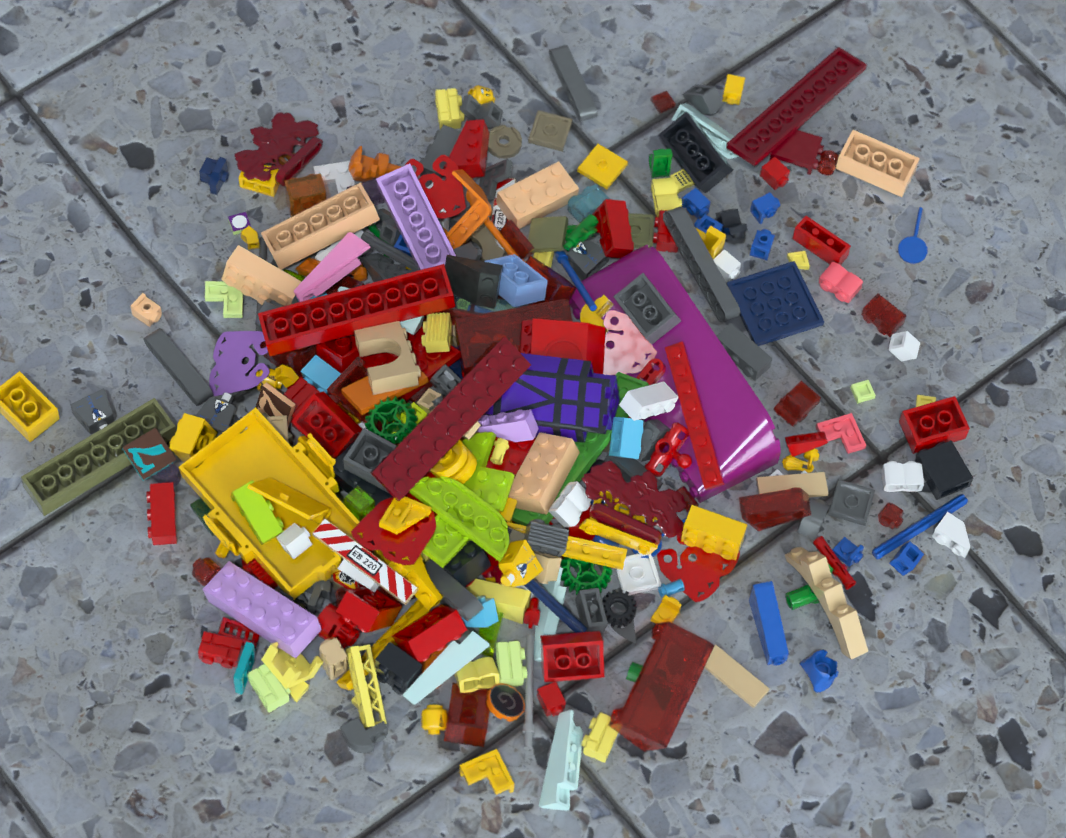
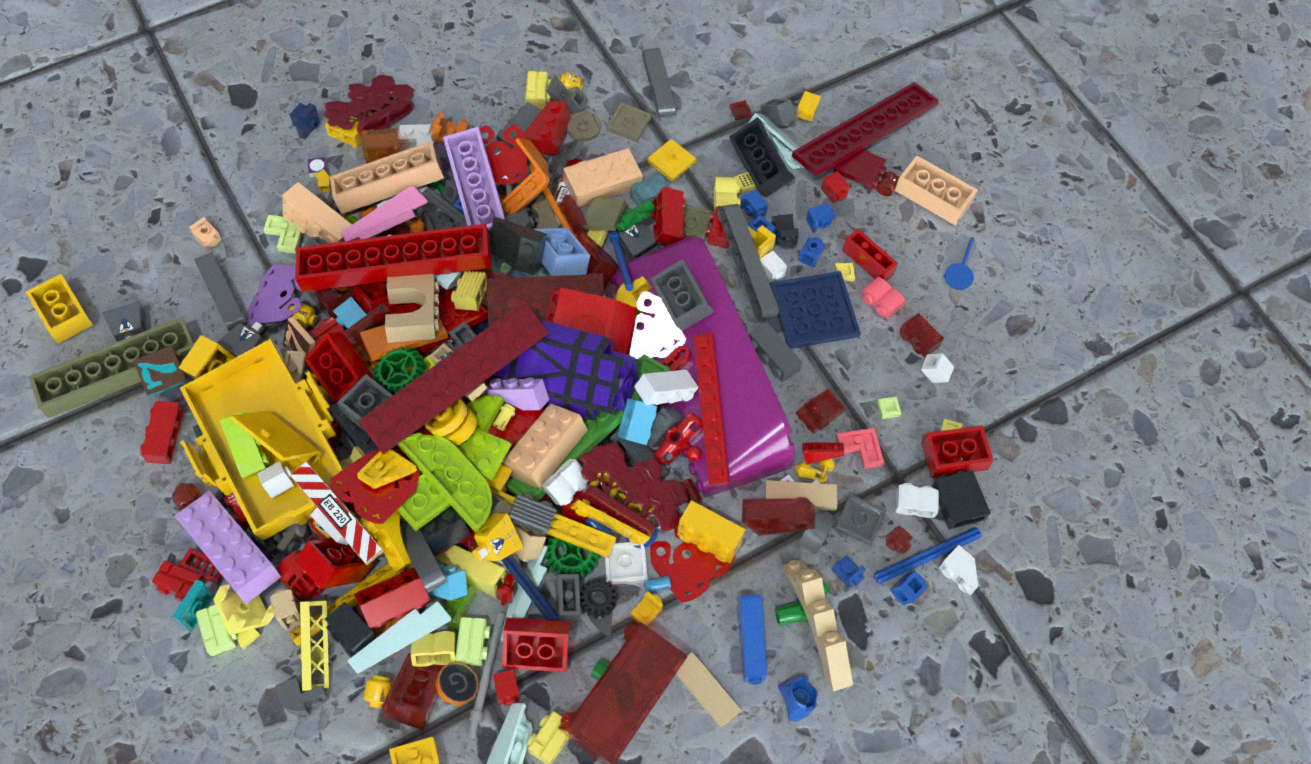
camera: 10 degrees right, 0 degrees up
yellow piece [275,364,299,388] -> none
clear neon green brick [344,486,375,521] -> none
green plate [649,149,672,178] -> none
red pin [813,536,856,589] -> none

